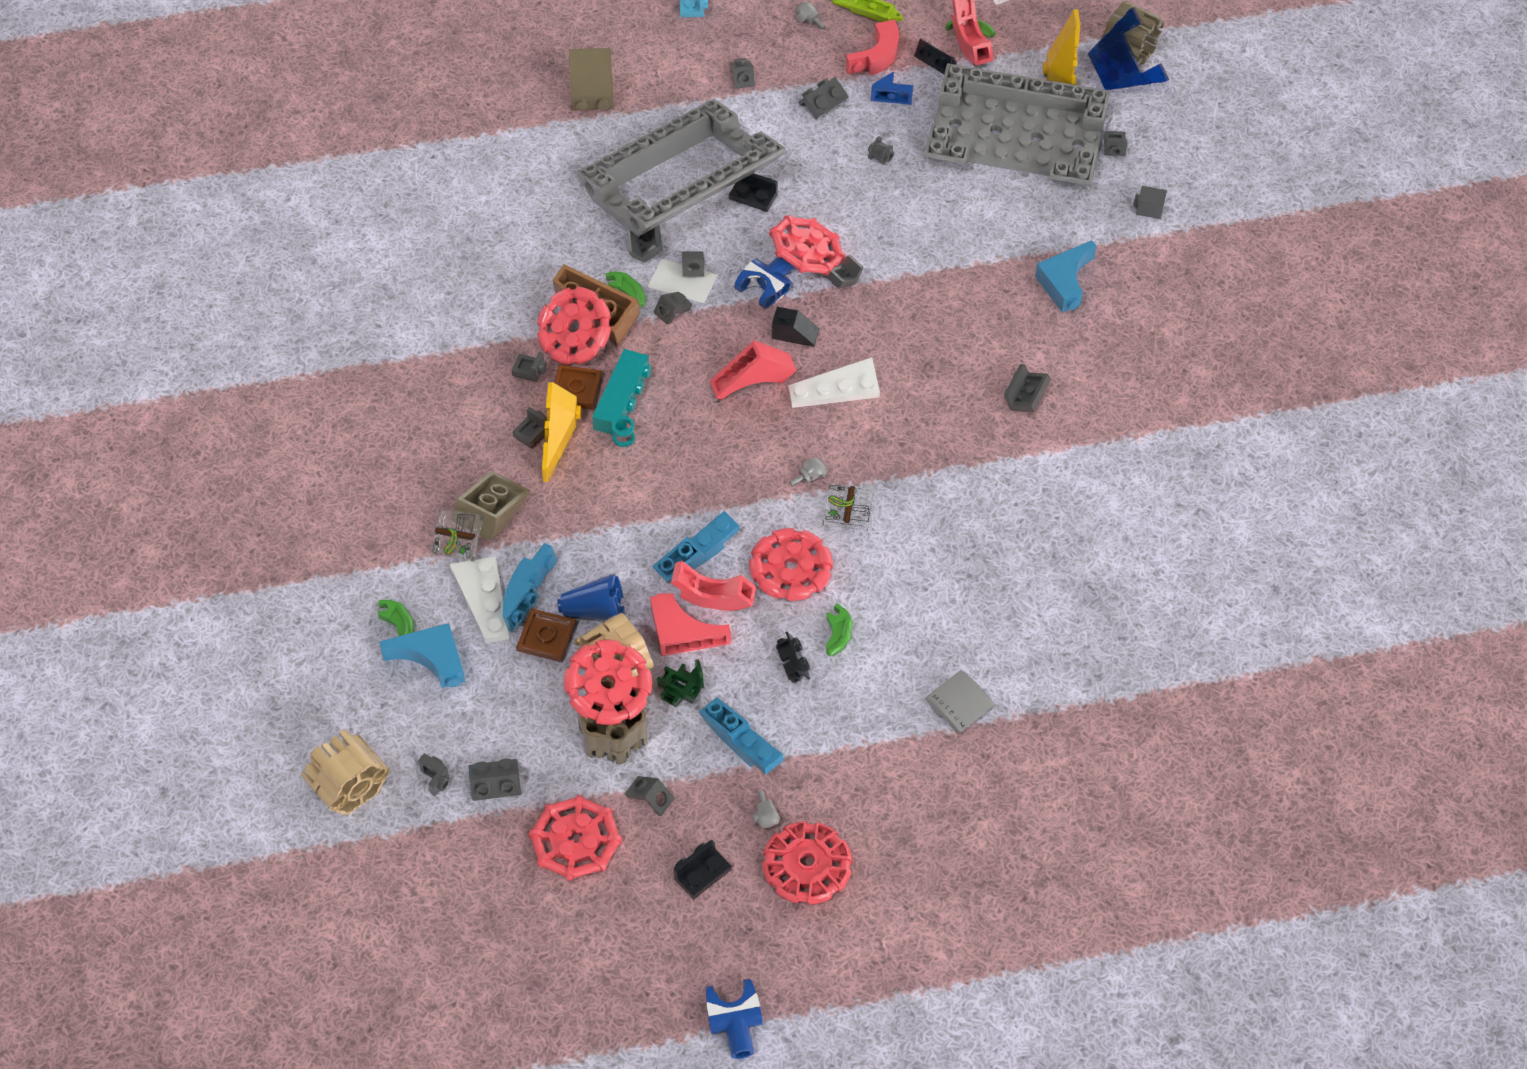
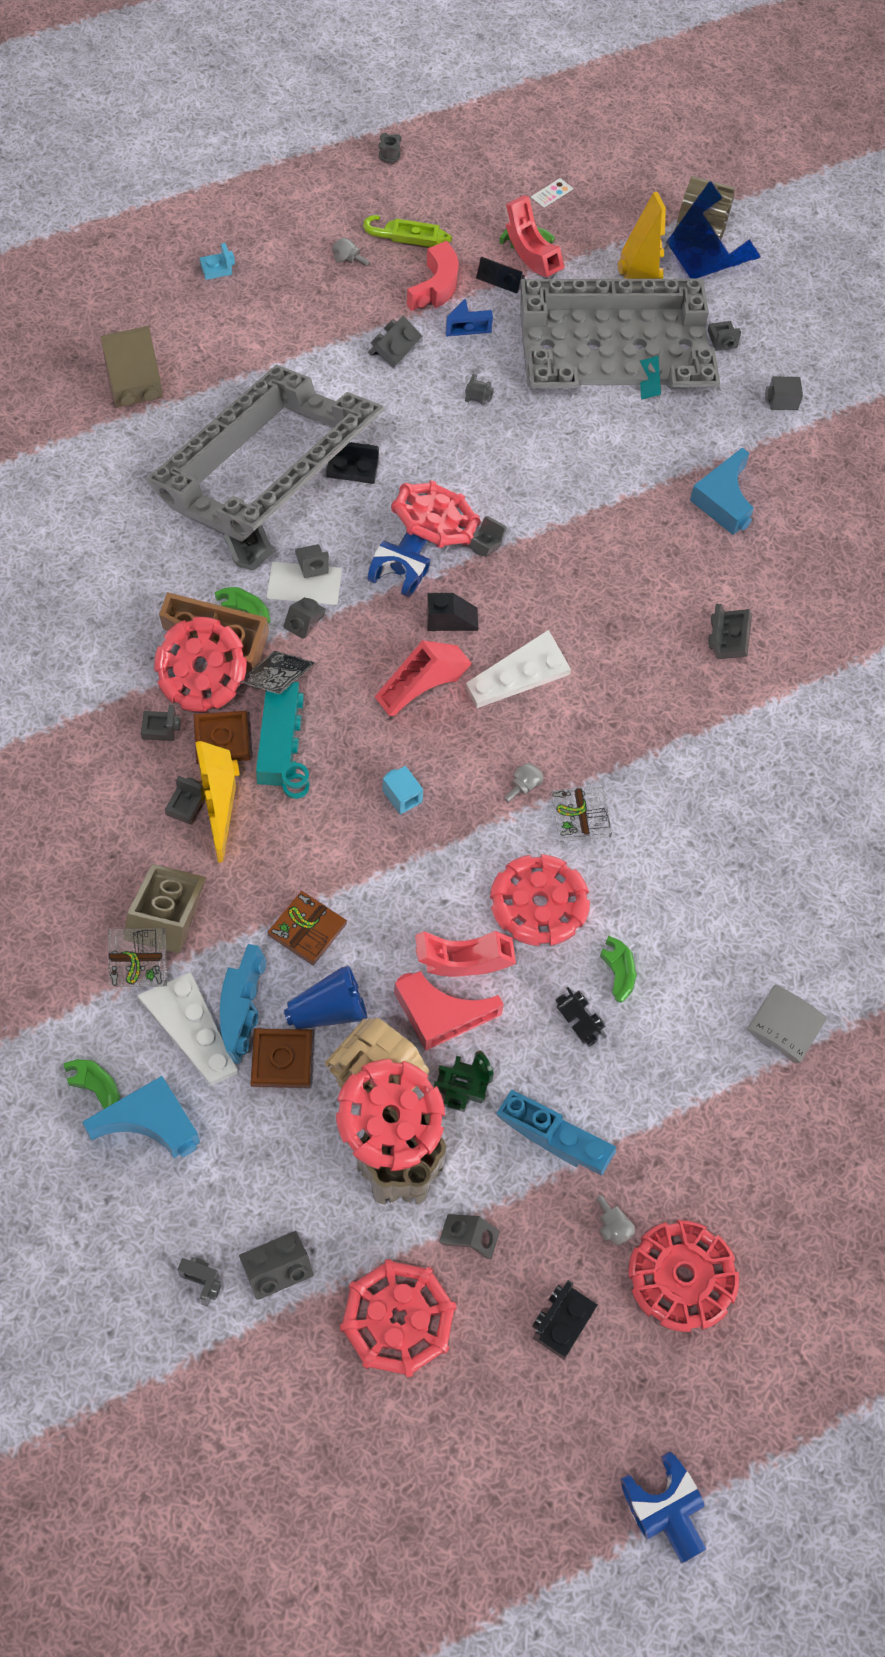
camera: 20 degrees left, 5 degrees up
tan piece [301,730,390,815] -> none
dark azure slope [652,511,740,583] -> none
dark grey bracket [729,58,755,88] -> none
none -> black sticker [240,651,315,694]
none -> dark orange tile [268,890,347,966]
none -> medium azure brick [382,766,423,815]
none -> teal sticker [640,355,661,400]

